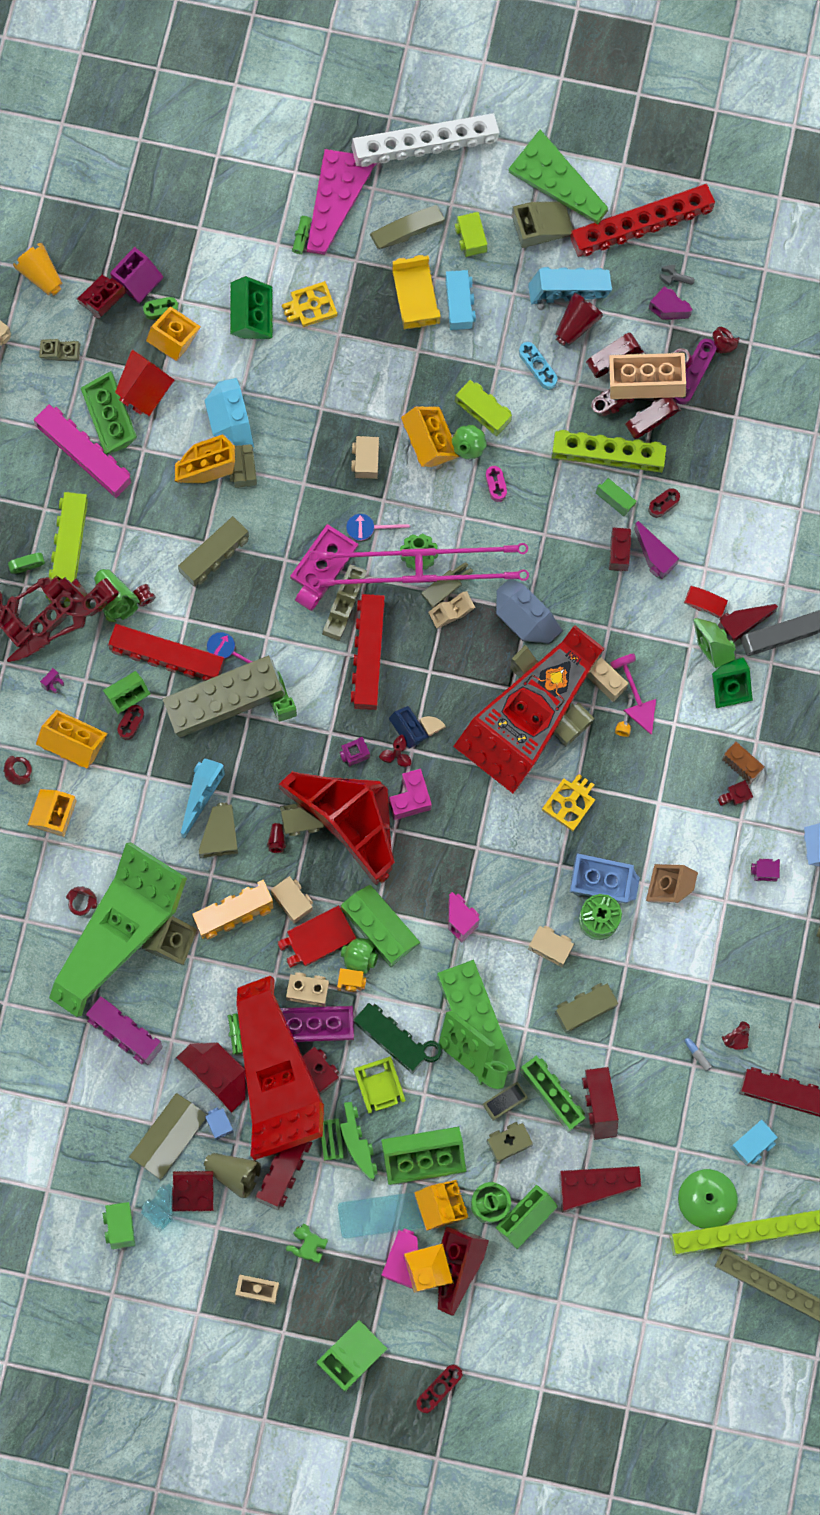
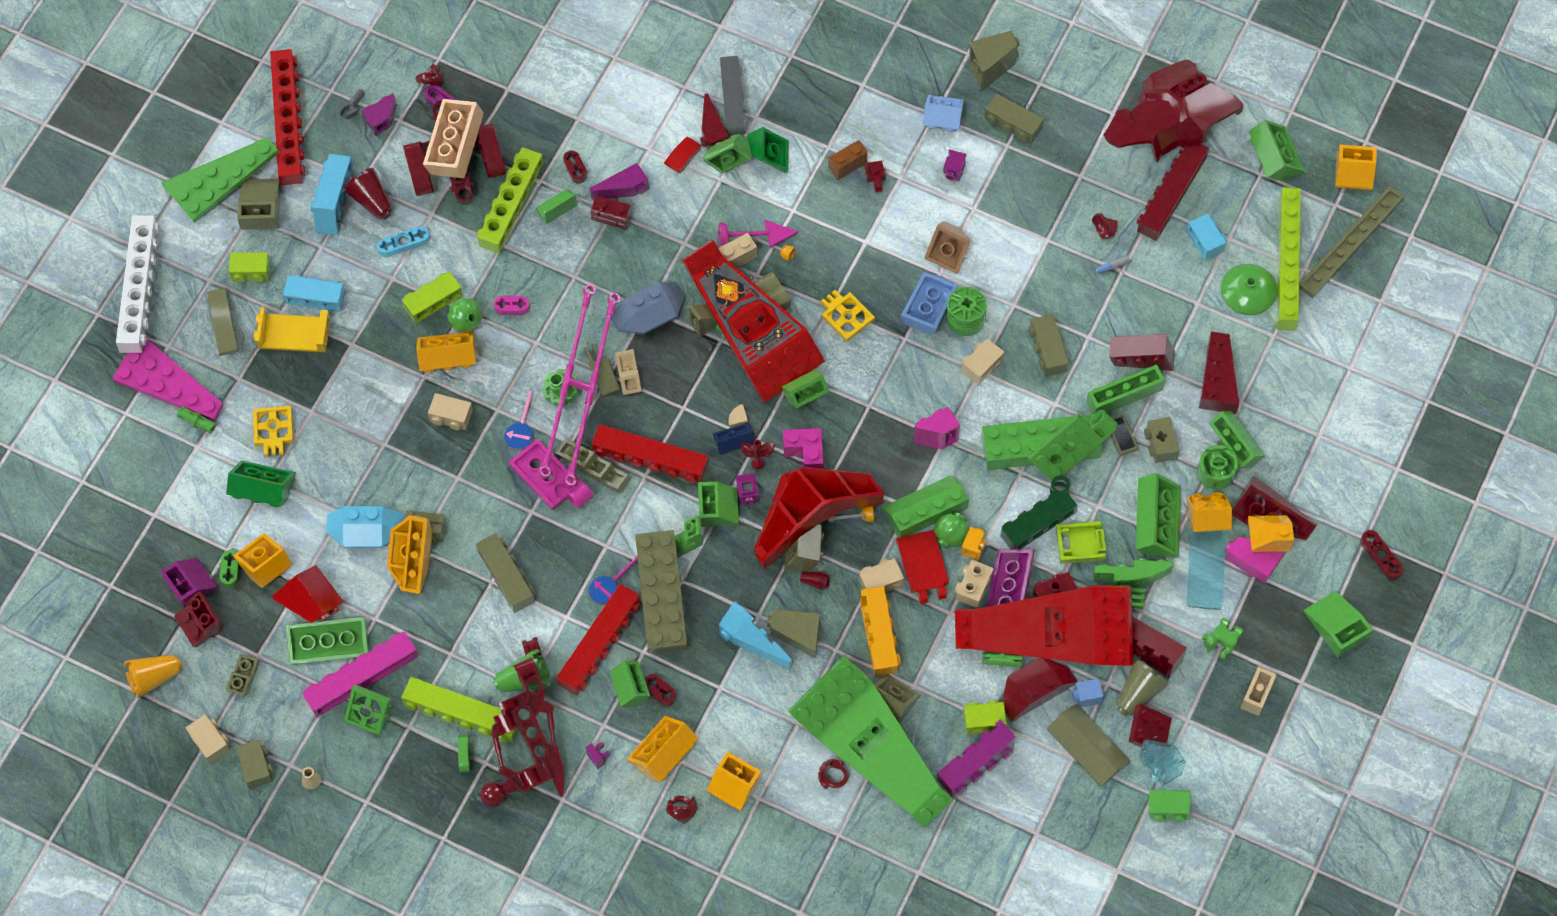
camera: 70 degrees left, 10 degrees down
none -> bright green piece [344,685,393,735]
none -> bright green slope [698,482,739,527]
none -> bright green brick [782,370,829,409]
none -> hinge [828,506,875,522]
none -> lime brick [963,700,1006,735]

